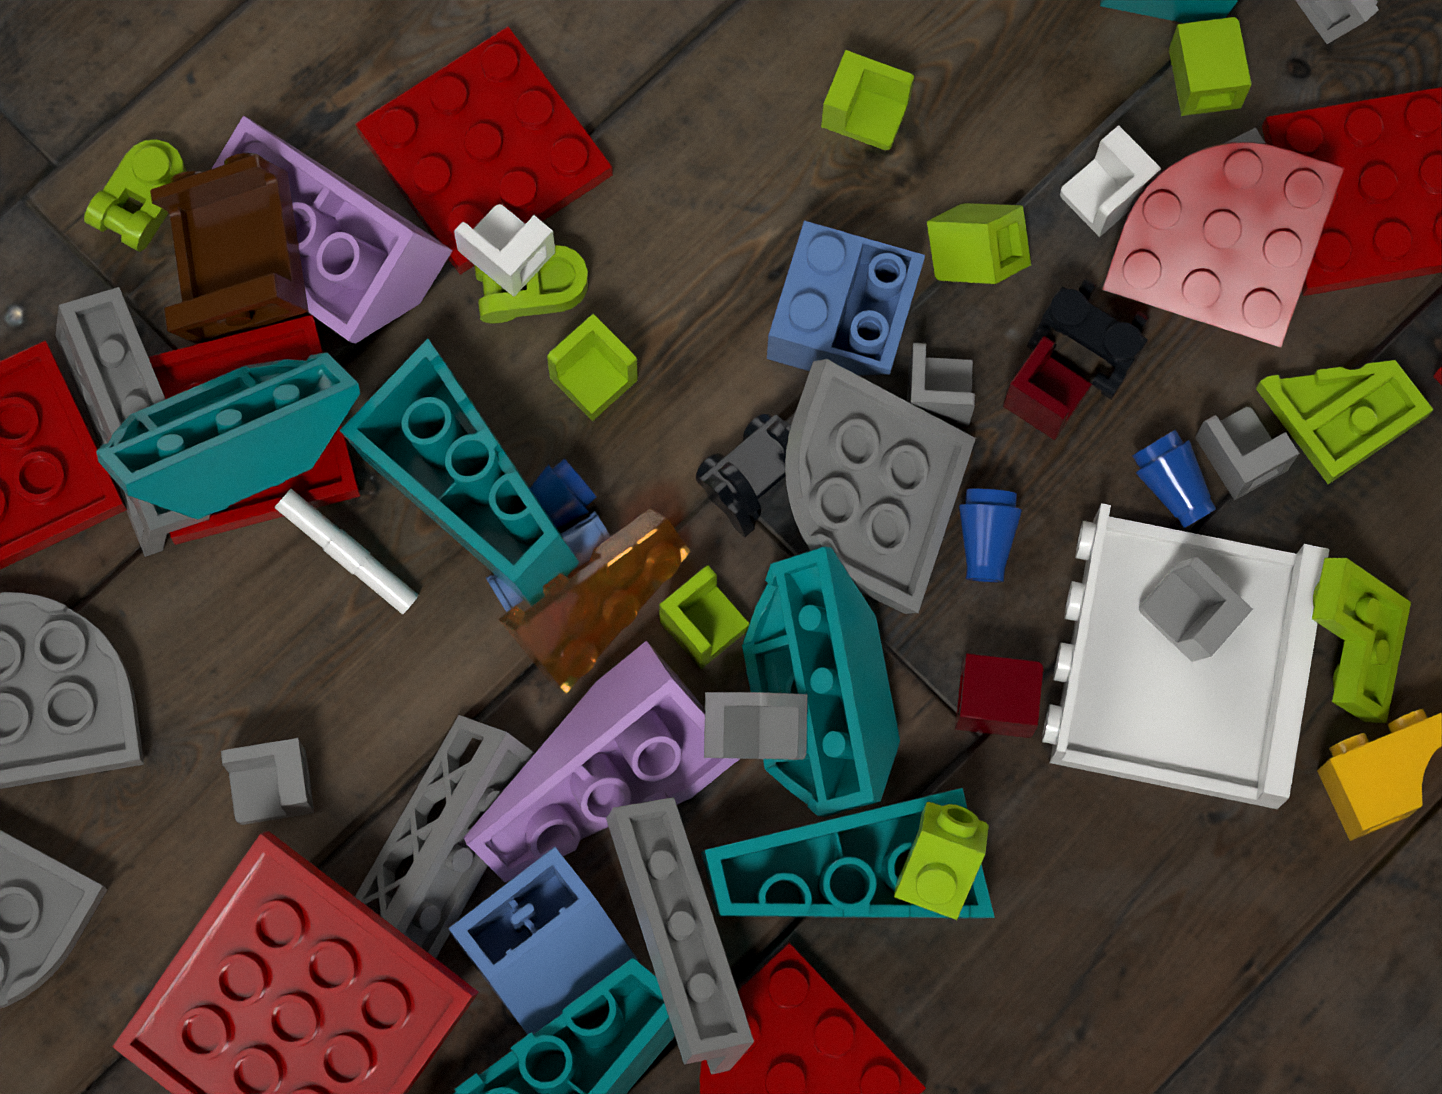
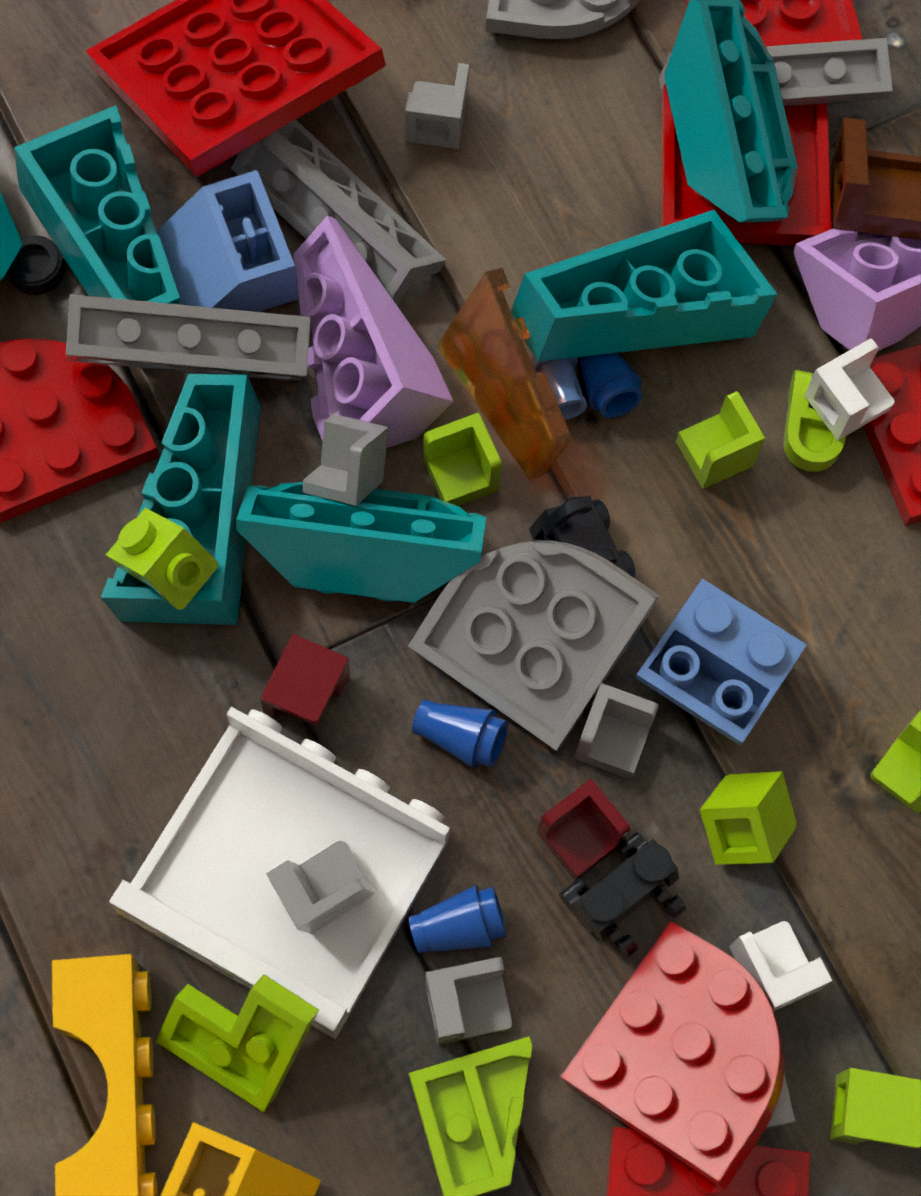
camera: 105 degrees right, 5 degrees down
white piece [275,489,419,615] -> none

